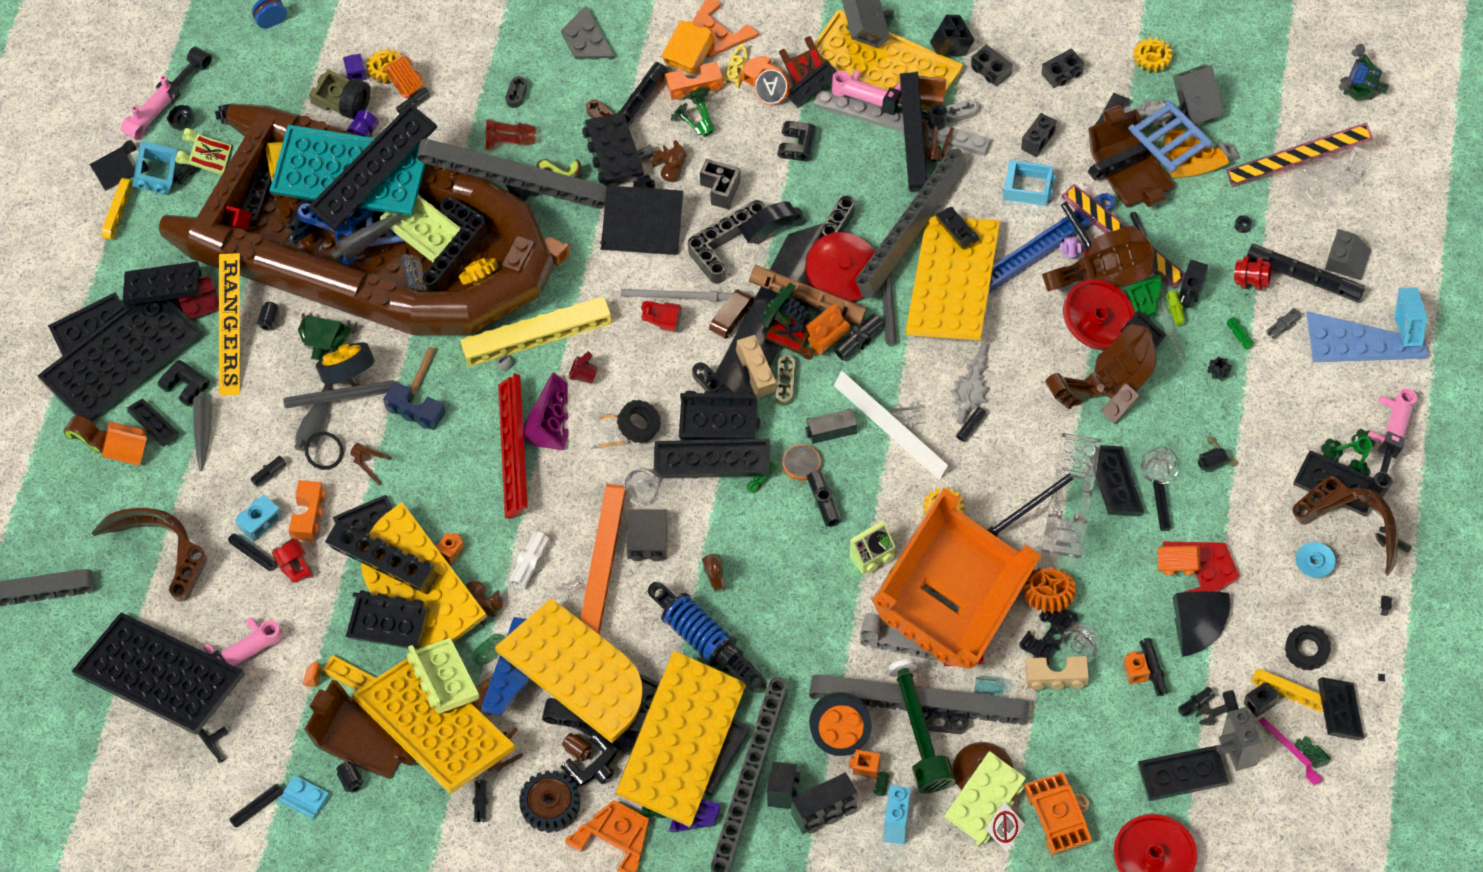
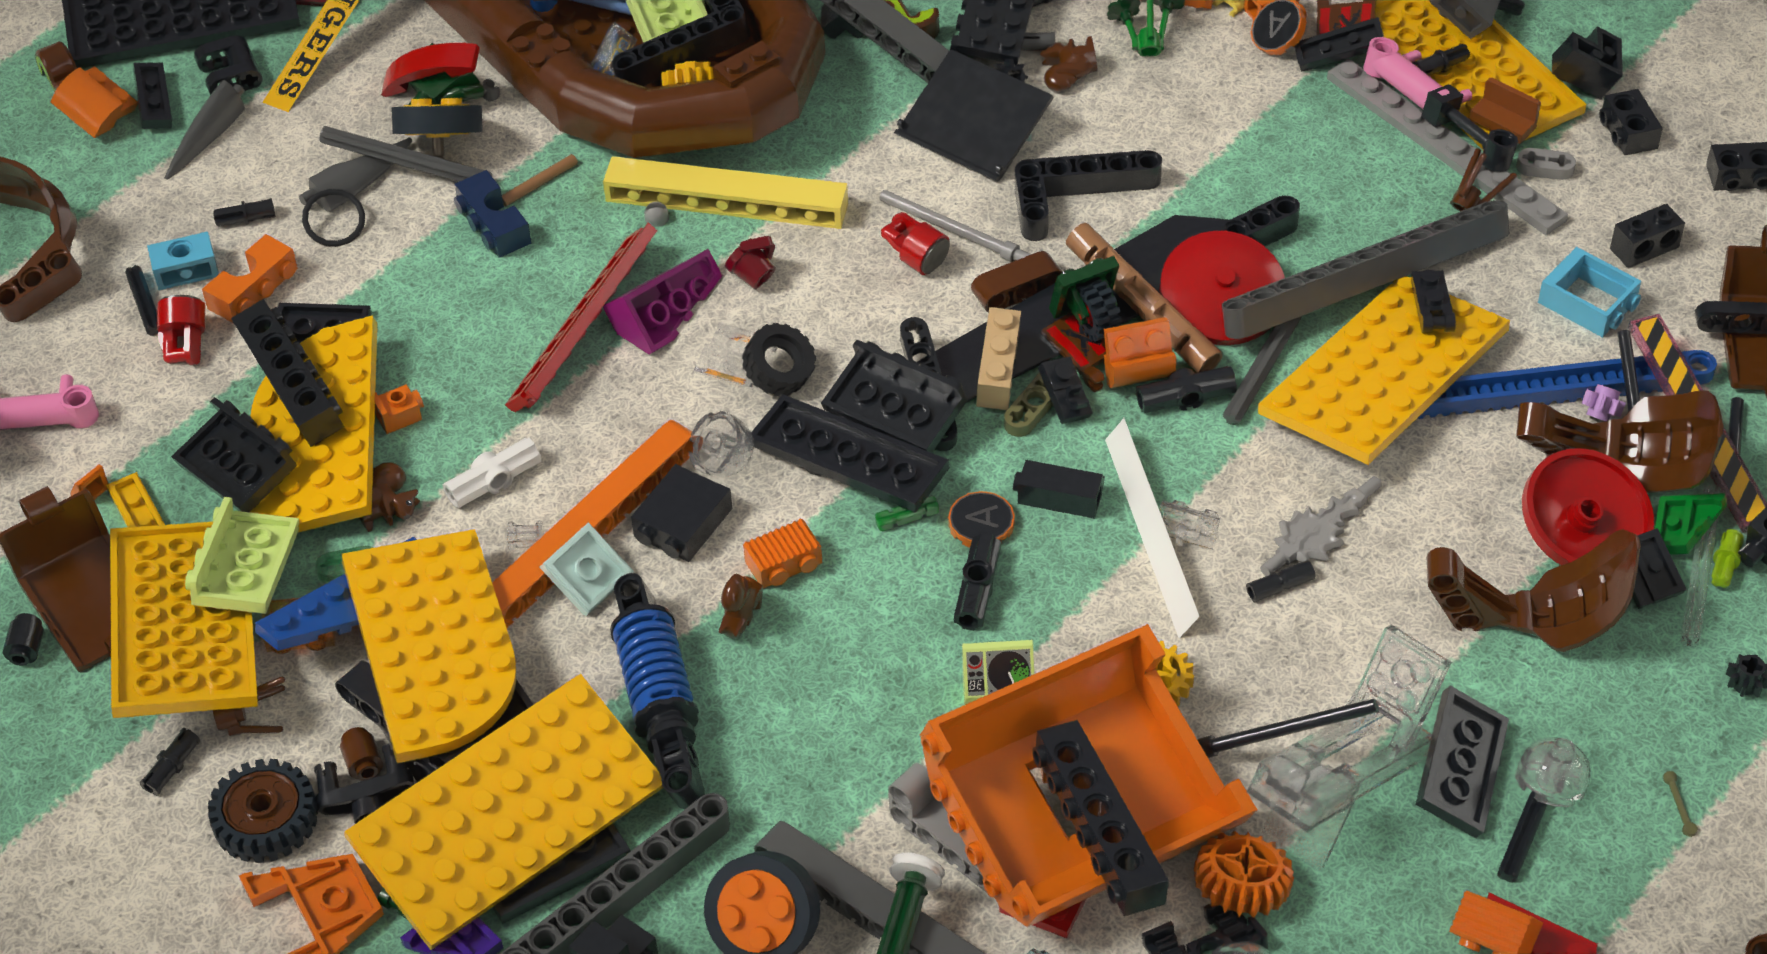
camera: 30 degrees right, 10 degrees down
black brick [257,302,279,331] -> none
reddish brown plant [350,443,392,485] -> none
orange brick [545,236,570,266] -> none
black brick [700,159,741,209] -> none
black arch [740,201,807,244] -> none
black connector [777,121,817,162] -> none
black beam [900,71,927,192] -> none
plate [1097,383,1141,424] -> none
black brick [1197,448,1228,472] -> none
none -> red slope [381,43,480,97]
none -> light aqua plate [540,522,634,616]
none -> orange brick [743,518,822,589]
none -> black brick [1032,720,1169,917]
none -> black plate [1038,356,1093,424]
none -> black axle [1413,44,1470,76]

